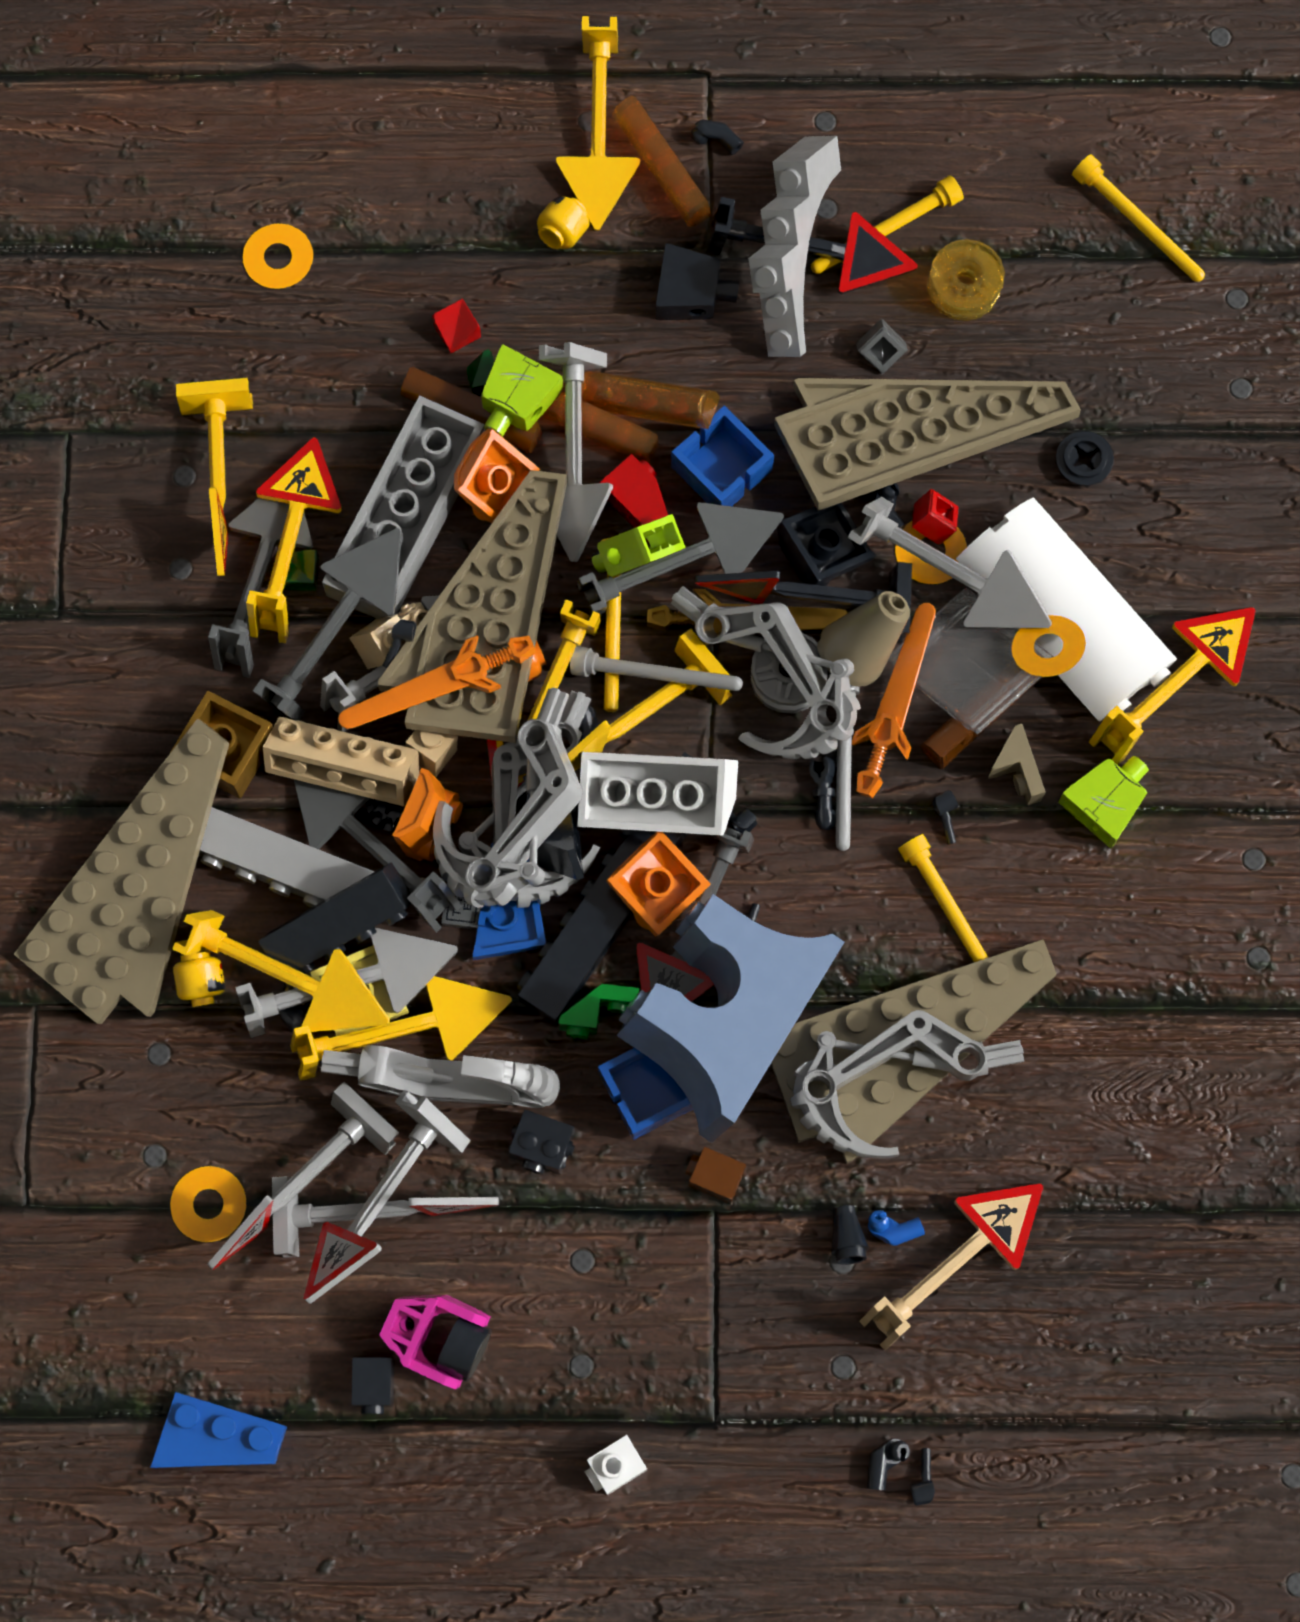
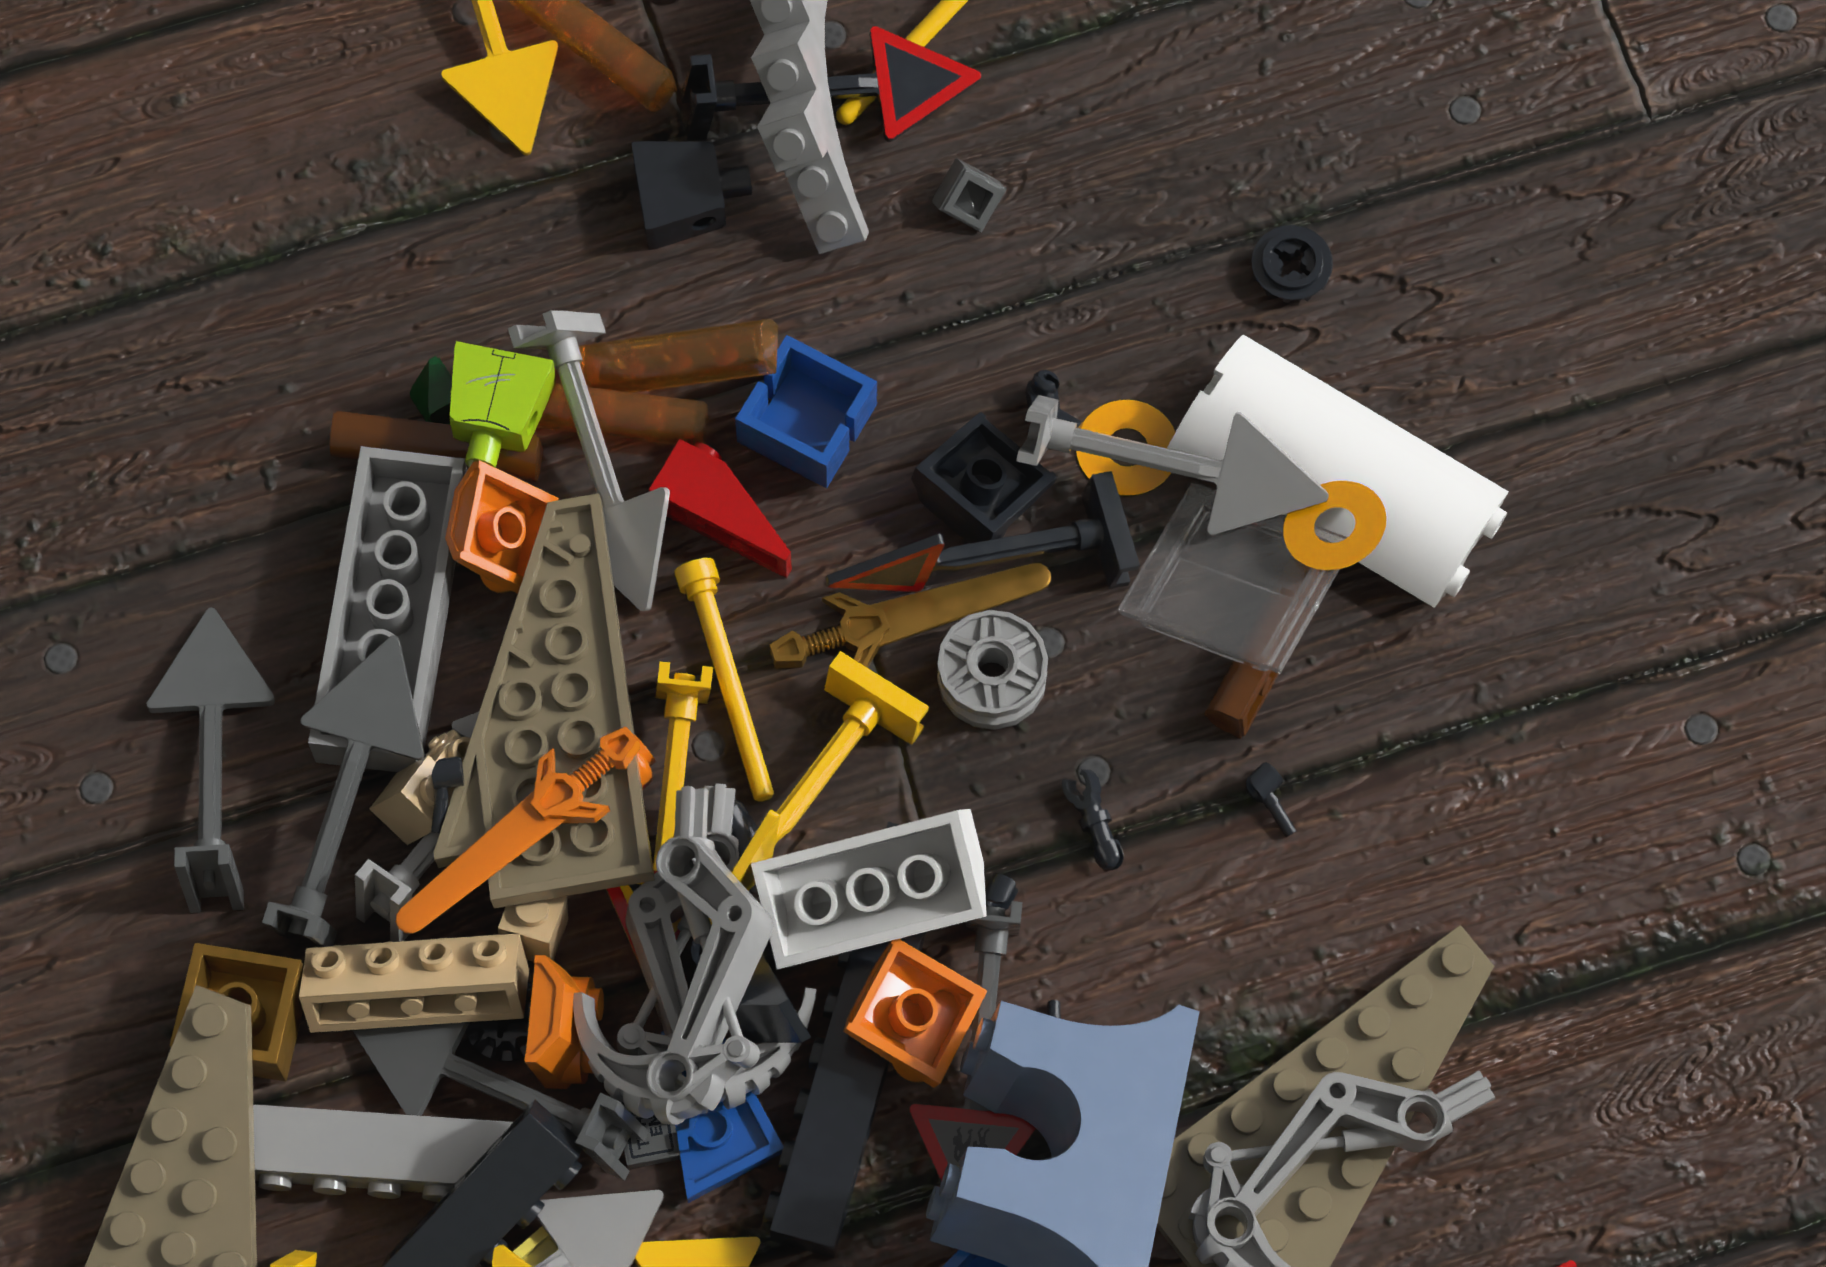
camera: 20 degrees left, 5 degrees down
yellow piece [176,378,253,576] -> none
light orange piece [243,224,313,289] -> none
yellow piece [246,437,342,643] -> none
dark green slope [283,549,319,591] -> none
red slope [432,298,481,354] -> none
yellow head [537,196,589,249] -> none
green slope [559,984,640,1039] -> none
light grey piece [570,646,743,691] -> none
dark grey piece [577,503,784,617] -> none
lime torso [592,514,686,577] -> none
light grey piece [671,586,861,759] -> none
dark tan wing [774,378,1081,511] -> none
dark tan cone [817,591,910,686] -> none
light grey piece [836,679,860,851] -> none
orange sword [852,603,936,798] -> none
yellow piece [898,834,988,962] -> none
red slope [912,489,959,544] -> none
clear yellow wheel [927,239,1005,321] -> none
dark tan slope [988,724,1046,805] -> none
lime torso [1058,756,1149,849] -> none
yellow piece [1089,607,1256,765] -> none

